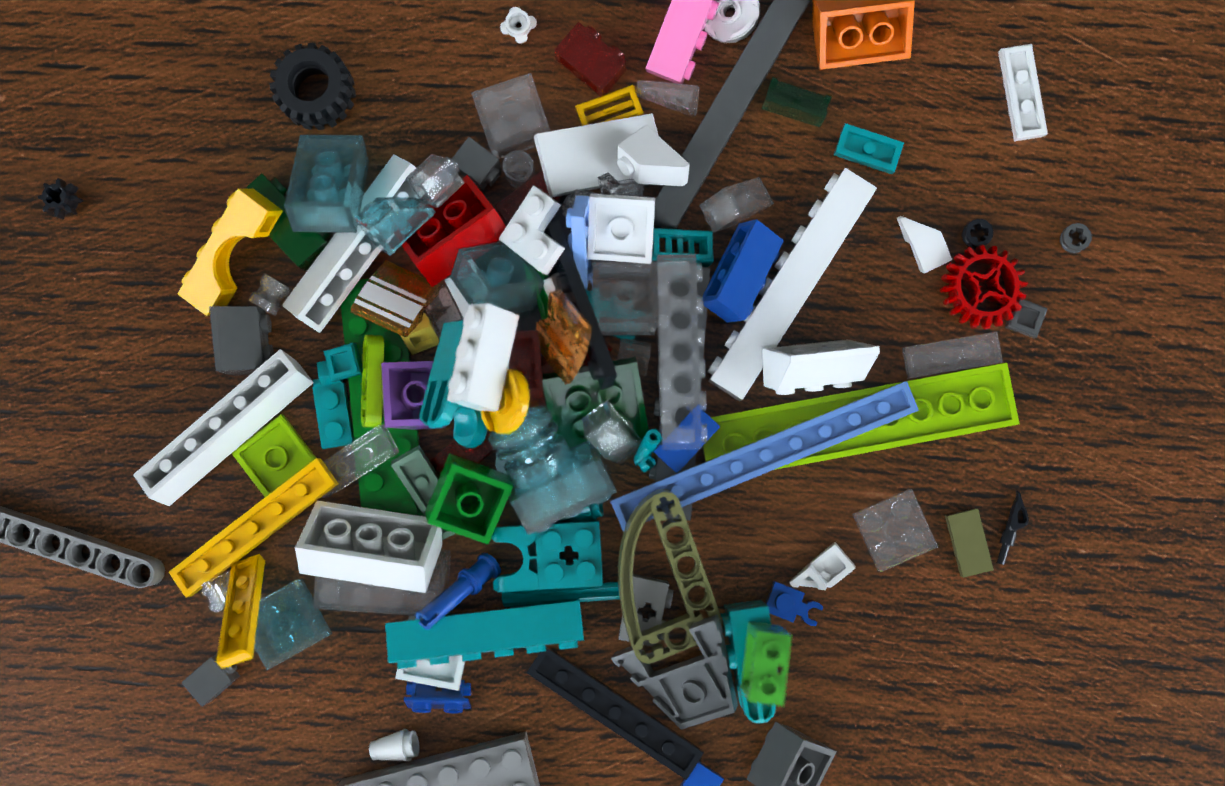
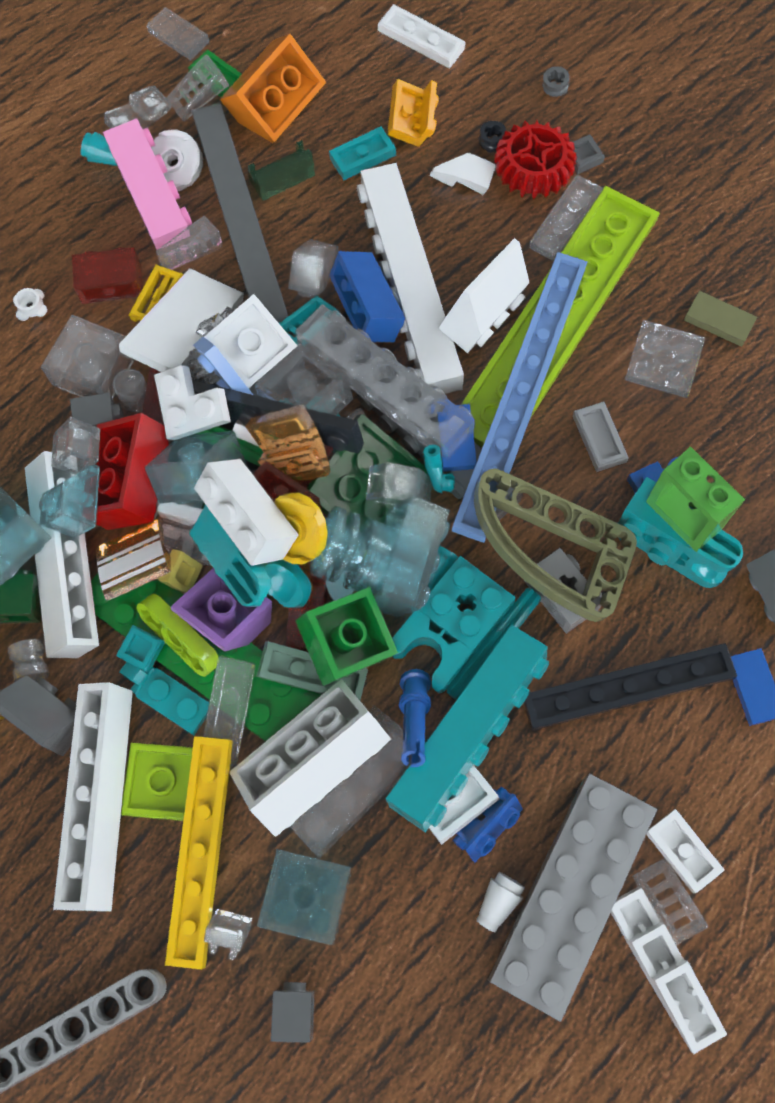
camera: 45 degrees left, 15 degrees down
yellow tile [216,554,265,669] -> none
dark grey wing [611,615,738,730] -> none
white slope [617,125,690,186] -> none
white slope [789,542,856,590] -> none
black hand [996,491,1029,565] -> none
none -> light orange bracket [387,79,439,147]
none -> light grey tile [572,402,629,472]

